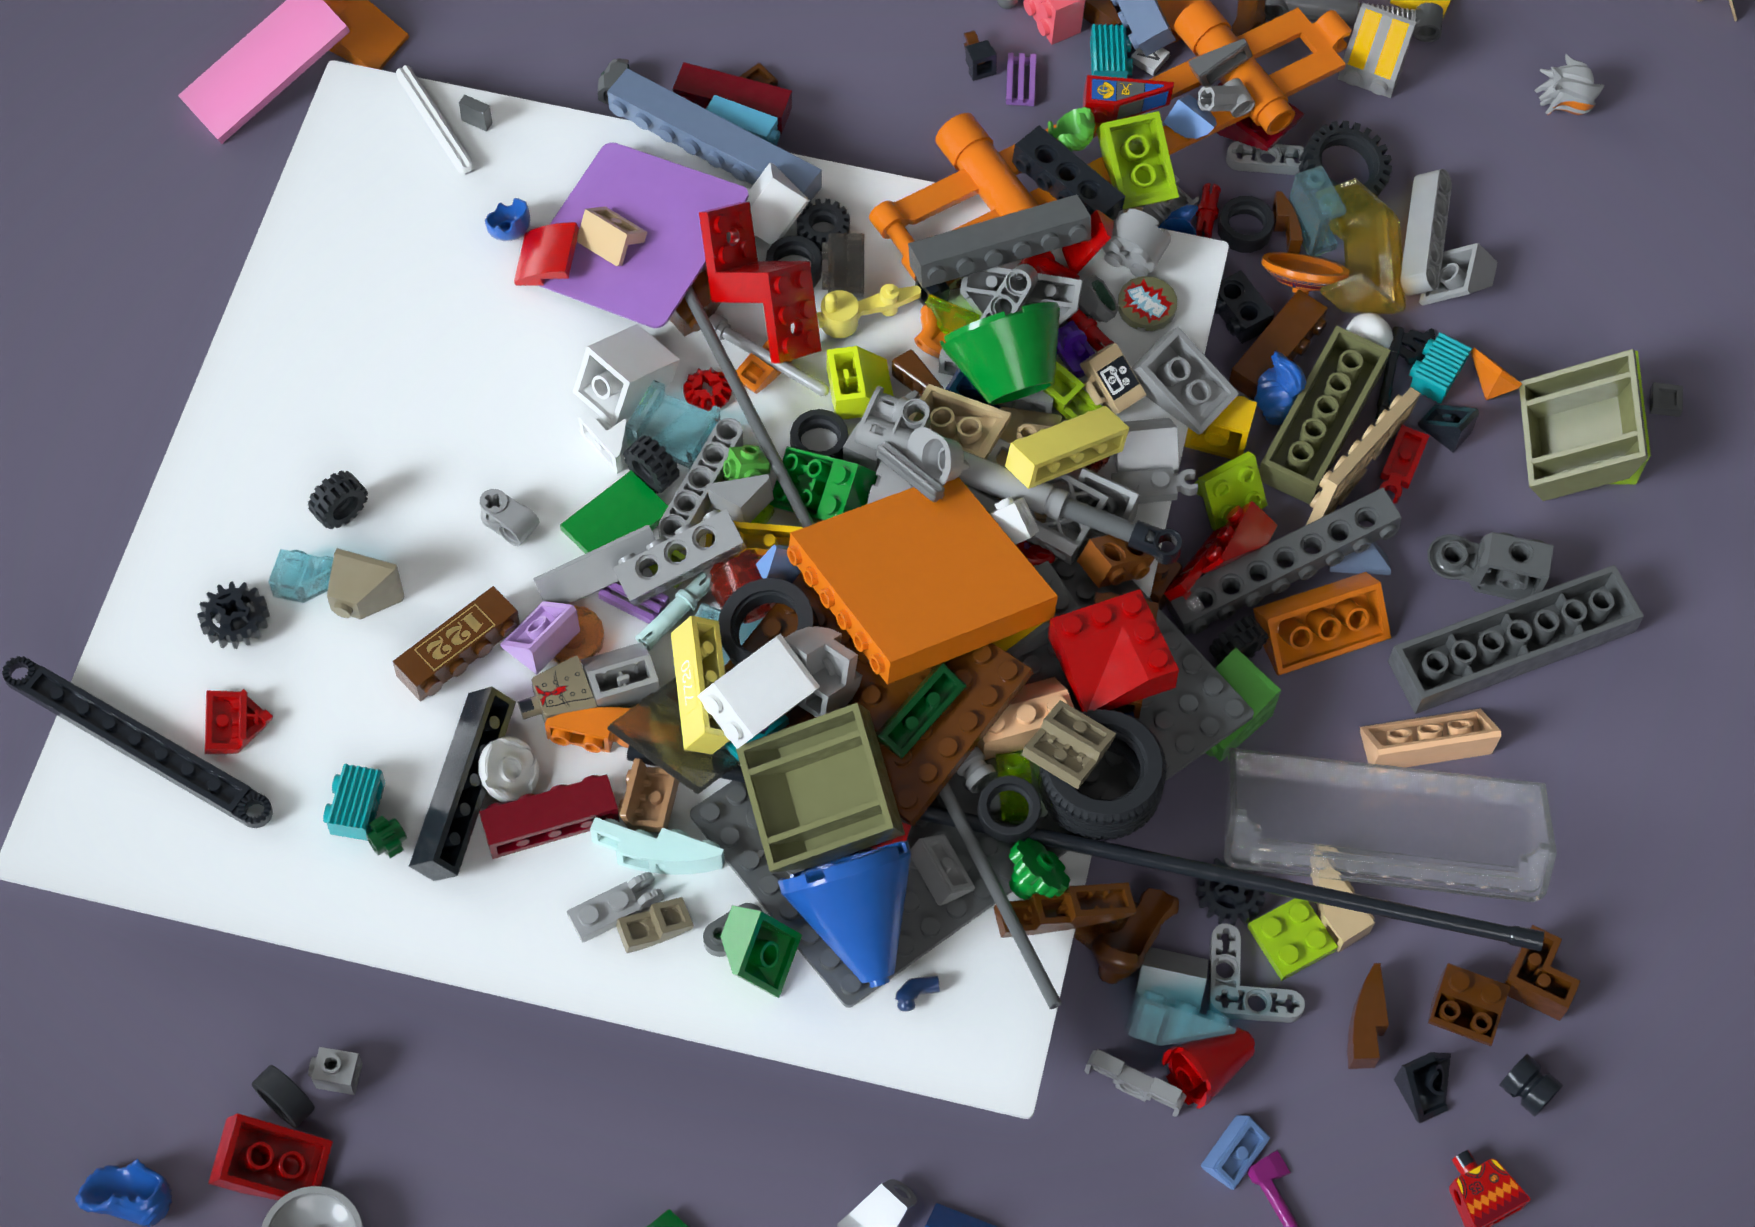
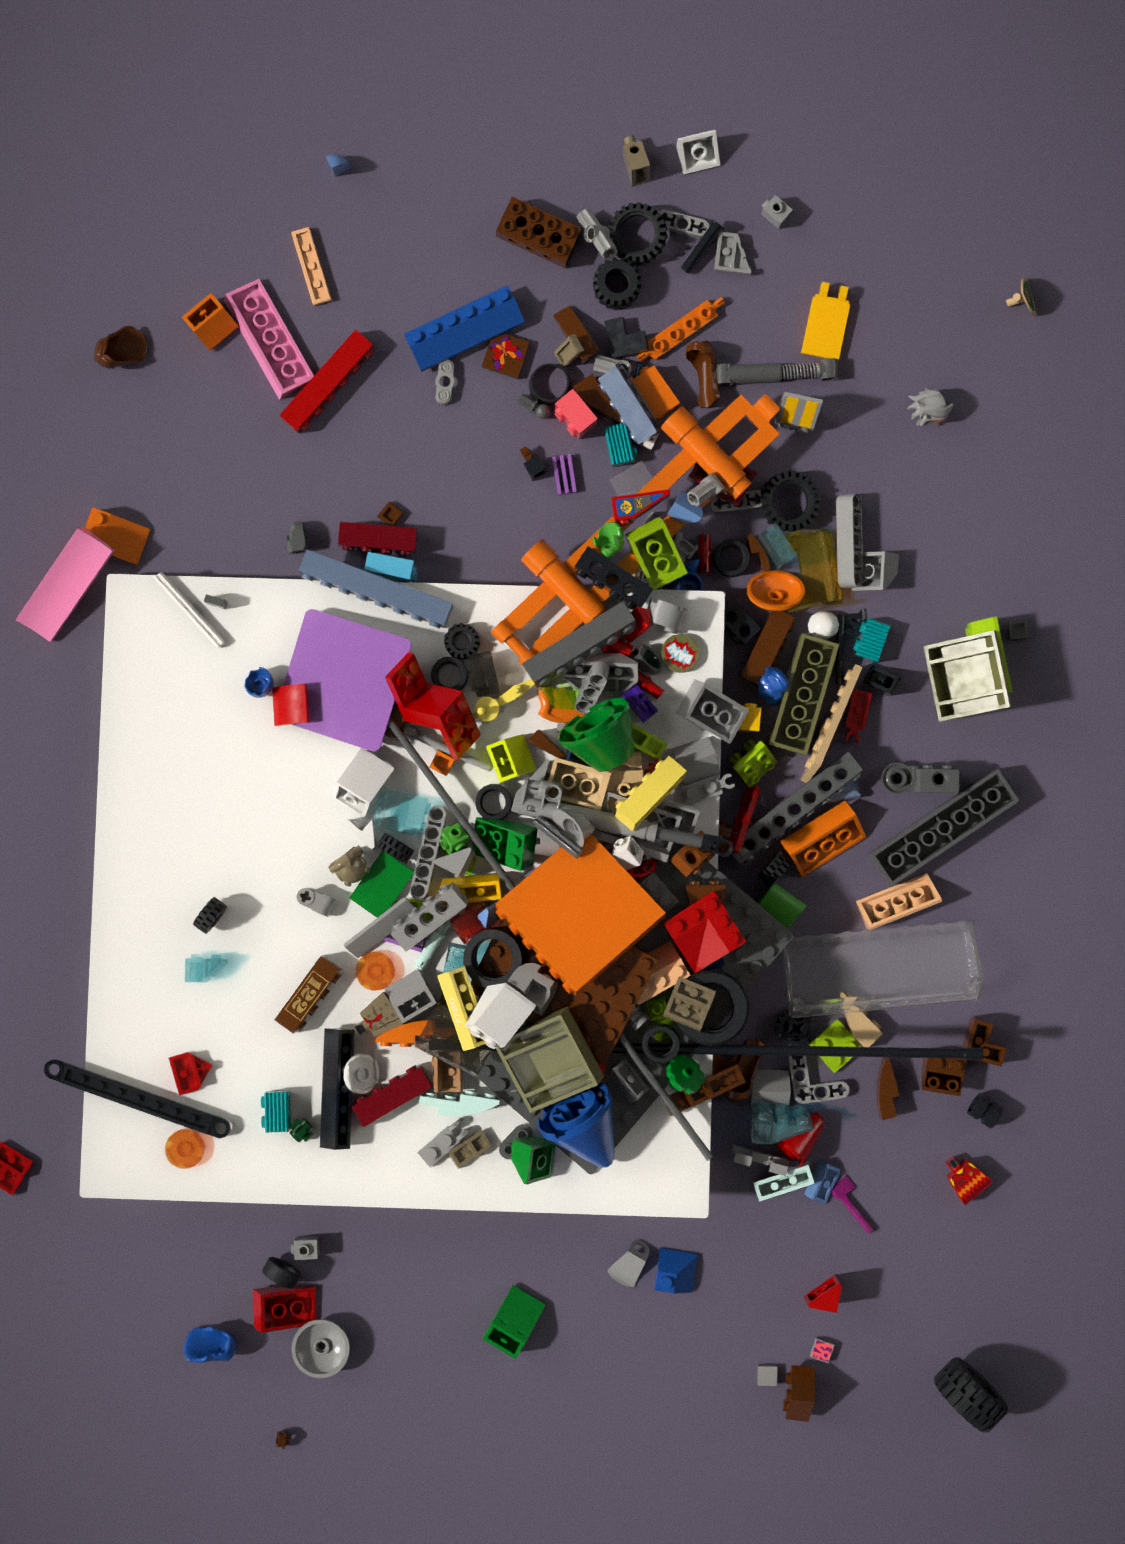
camera: 15 degrees left, 25 degrees up
black gear [197,581,270,649] -> none
dark tan slope [327,548,404,619] -> none
lavender slope [500,601,580,675] -> none
tan panel [577,207,647,266] -> none
red gear [683,367,732,411] -> none
white slope [746,163,810,245] -> none
dark green slope [876,663,967,759] -> none
dark blue arm [895,976,940,1011] -> none
tan piece [1080,343,1147,414] -> none
dark grey slope [1188,38,1253,86] -> none
red slope [1202,501,1278,574] -> none
black slope [1394,1052,1451,1123] -> none
orange slope [1471,347,1522,400] -> none
none -> clear orange tile [165,1129,205,1169]
none -> dark tan helmet [328,845,370,887]
none -> light aqua brick [753,1165,815,1202]

